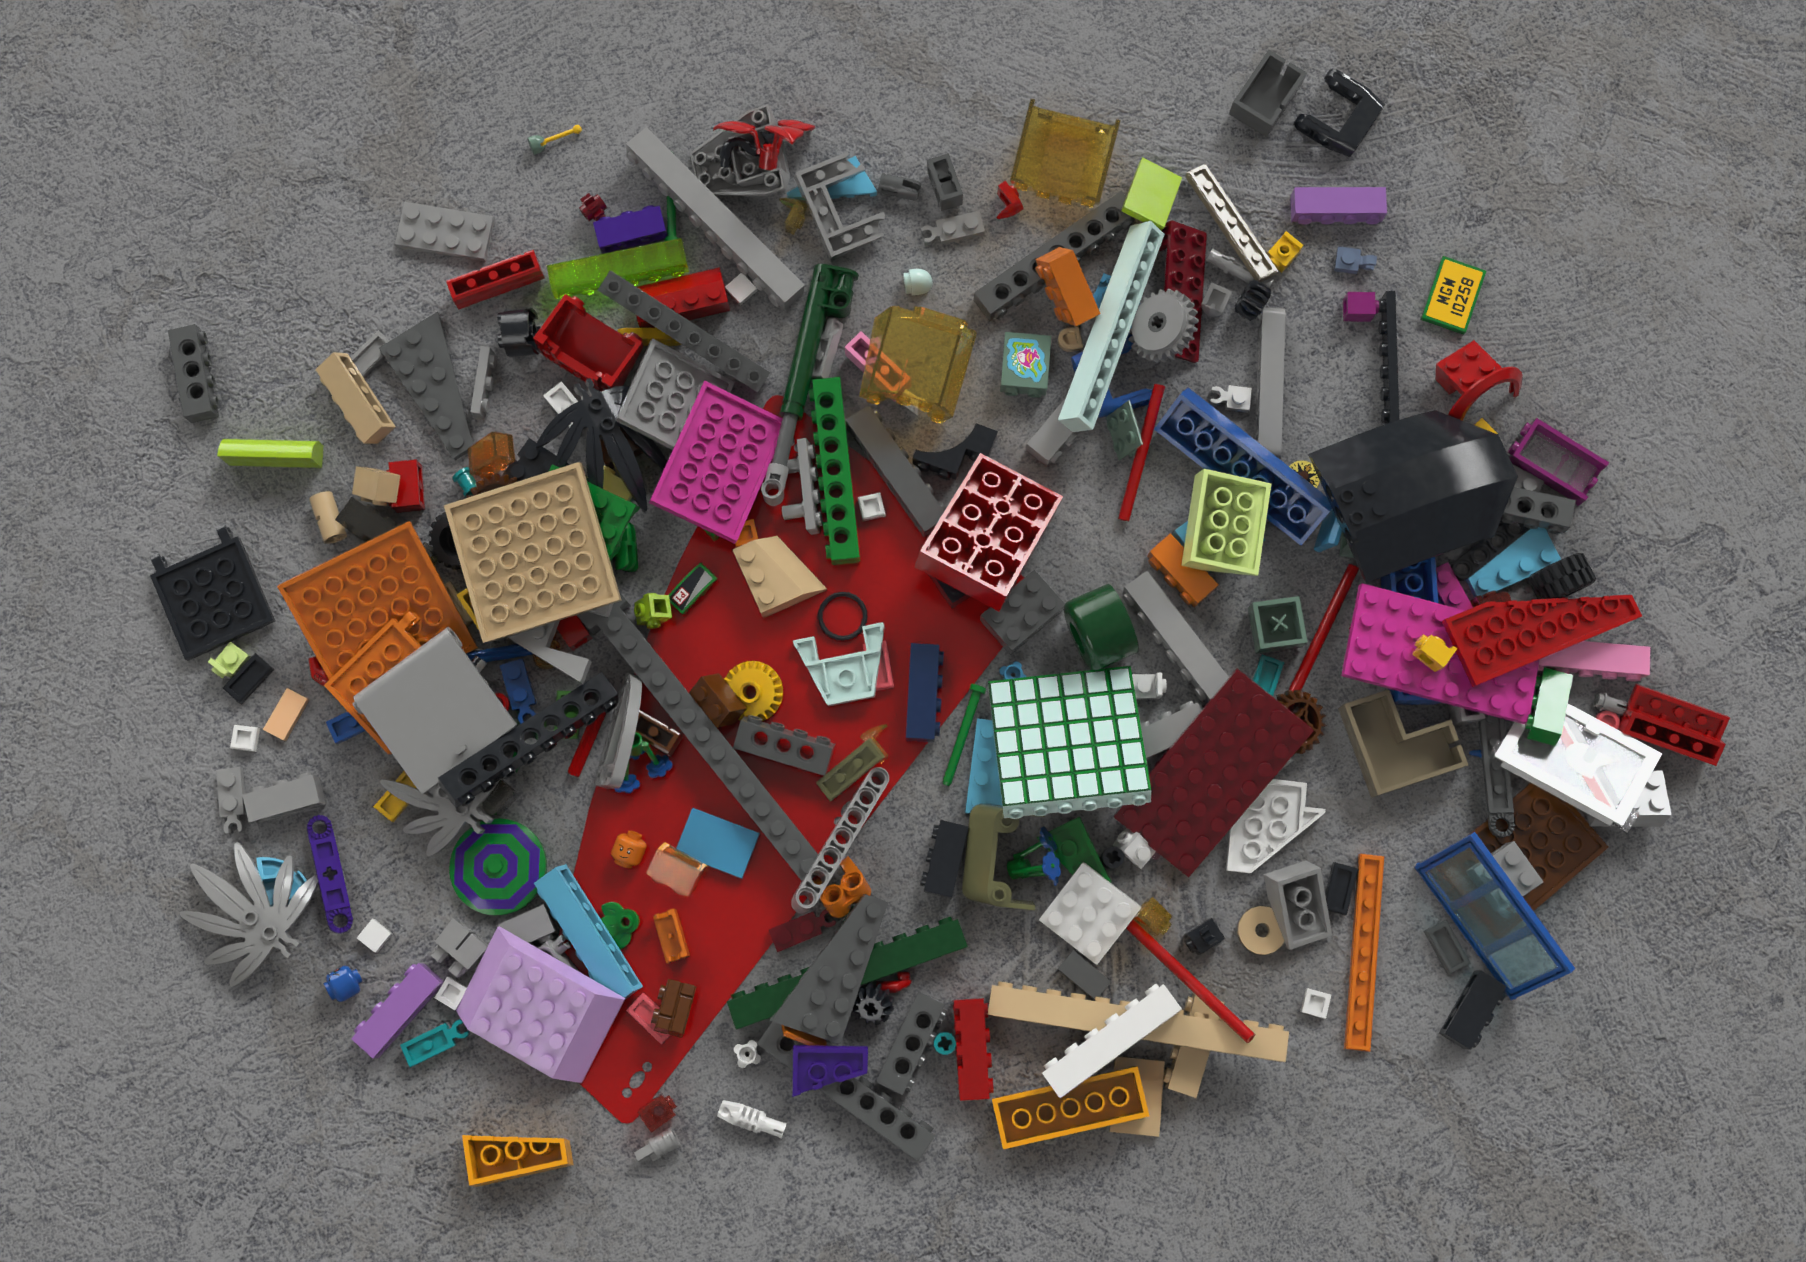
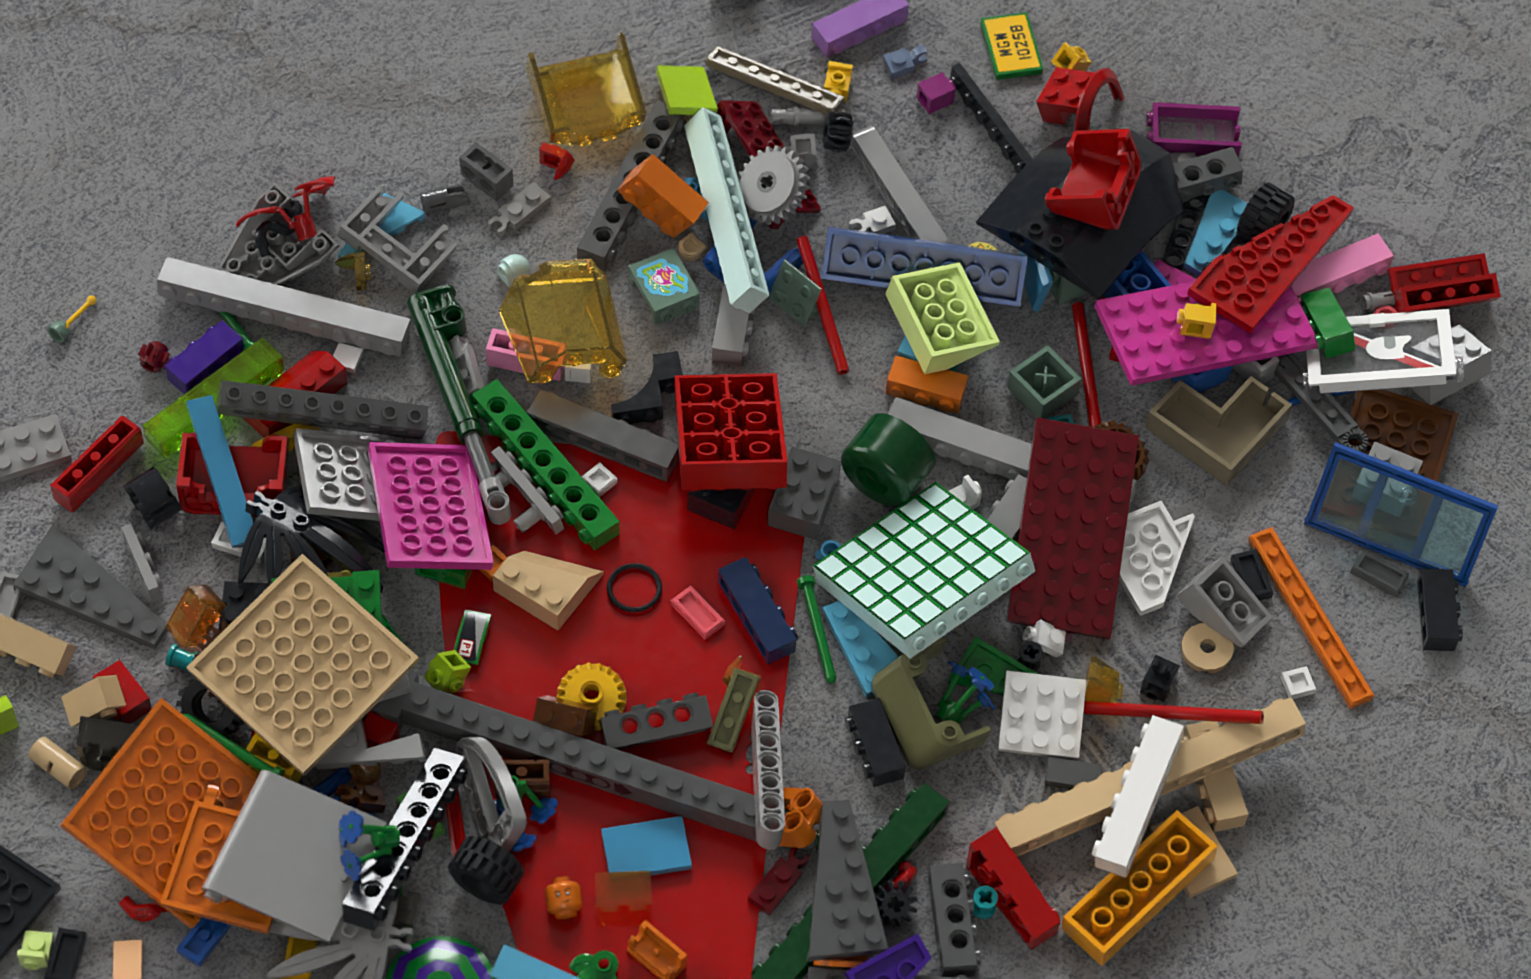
camera: 35 degrees left, 20 degrees down
light aqua wing [793,622,885,706] -> none
none -> green bar [184,714,285,777]
none -> dark azure tile [186,395,253,548]
none -> reddish brown plate [335,784,386,813]
none -> plant [339,810,400,881]
none -> black tyre [448,836,524,905]
none -> red windscreen [1045,129,1141,230]
none -> yellow brick [1051,43,1092,71]

